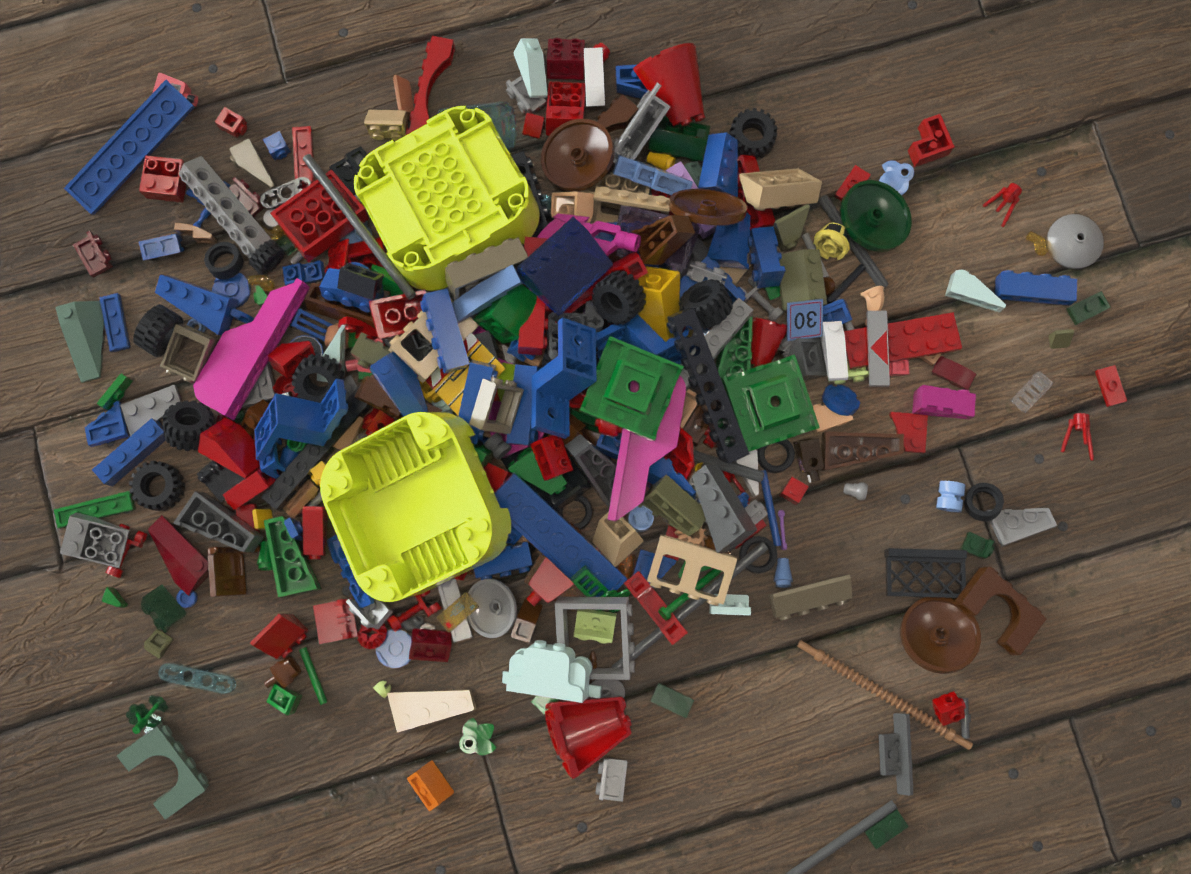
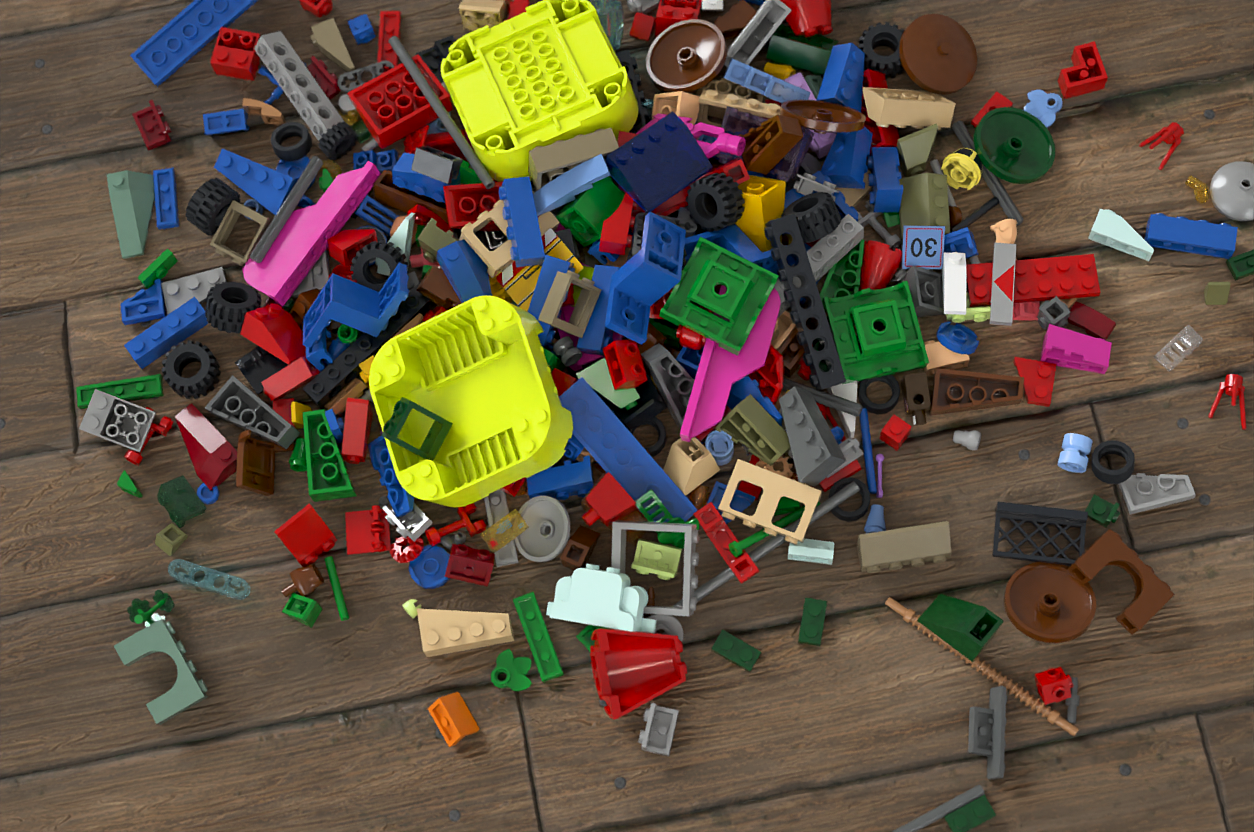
camera: 15 degrees right, 10 degrees down
none -> dark grey axle [250,156,323,263]
none -> dark green window [381,397,453,461]
none -> green tile [513,592,564,682]
none -> dark green plate [798,597,827,646]
none -> reddish brown dish [899,14,977,95]
none -> dark green slope [917,594,1004,662]
none -> dark grey brick [1037,296,1071,330]

